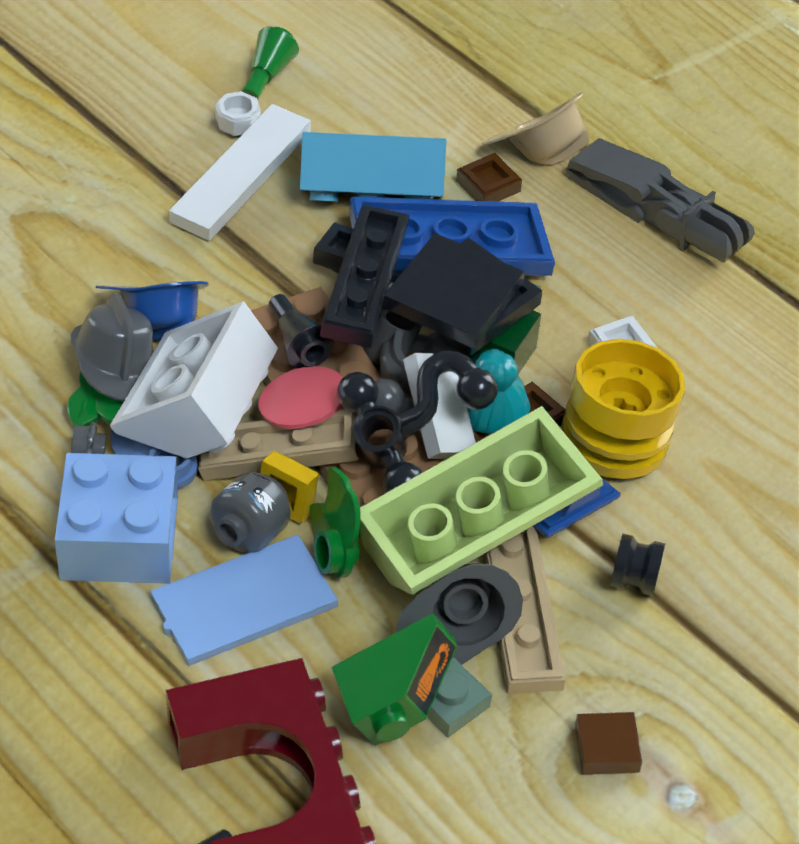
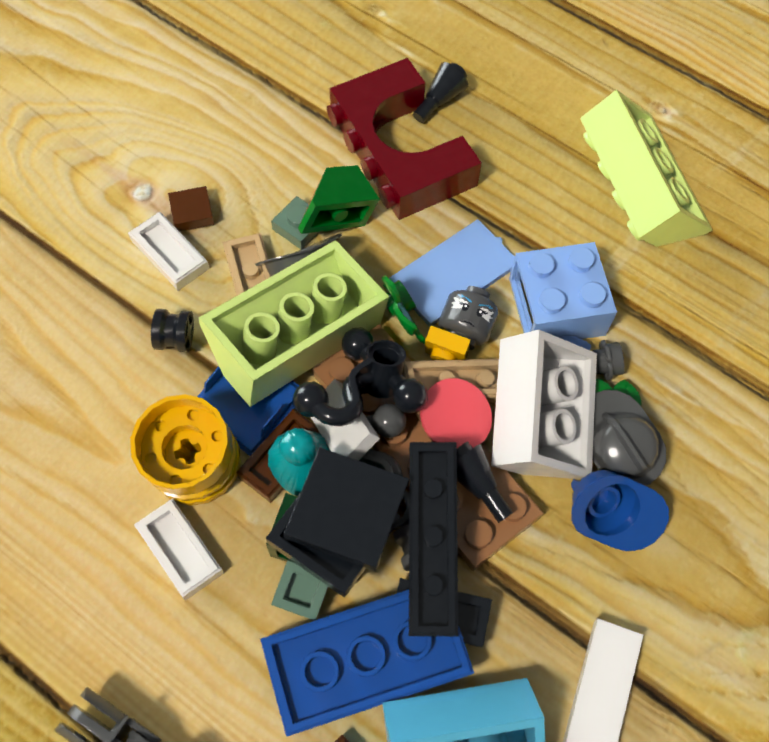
camera: 170 degrees right, 15 degrees up
none -> white tile [128,212,210,291]

